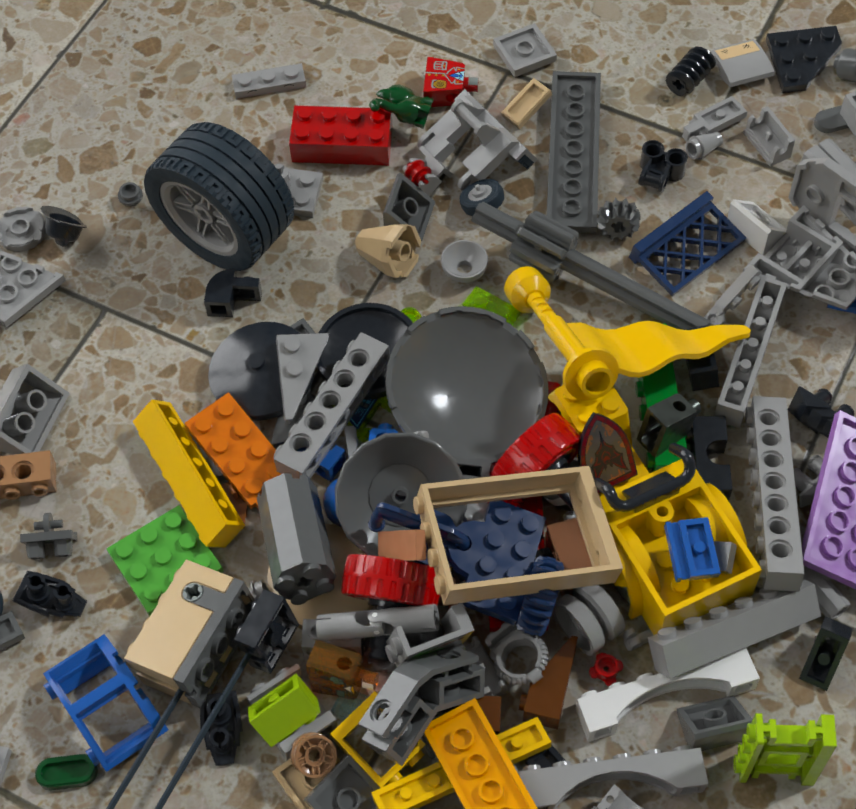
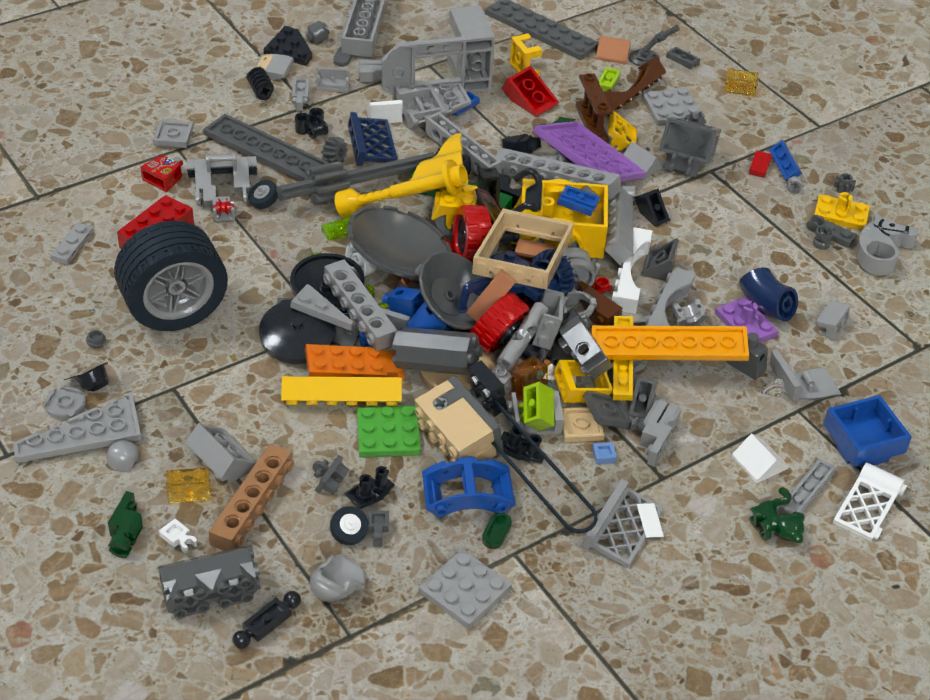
camera: 65 degrees left, 15 degrees down
black brick [204,269,262,317] -> none
medium nougat wheel [290,732,337,778] -> none
tan cone [355,224,421,278] -> none
dark green animal [369,84,433,129] -> none
dark grey slope [383,173,435,241] -> none
light grey piece [441,240,488,283] -> none
tan tile [501,78,552,129] -> none
light grey cone [685,132,723,160] -> none
light grey hinge [704,265,762,326] -> none
lime fence [733,713,837,786] -> none

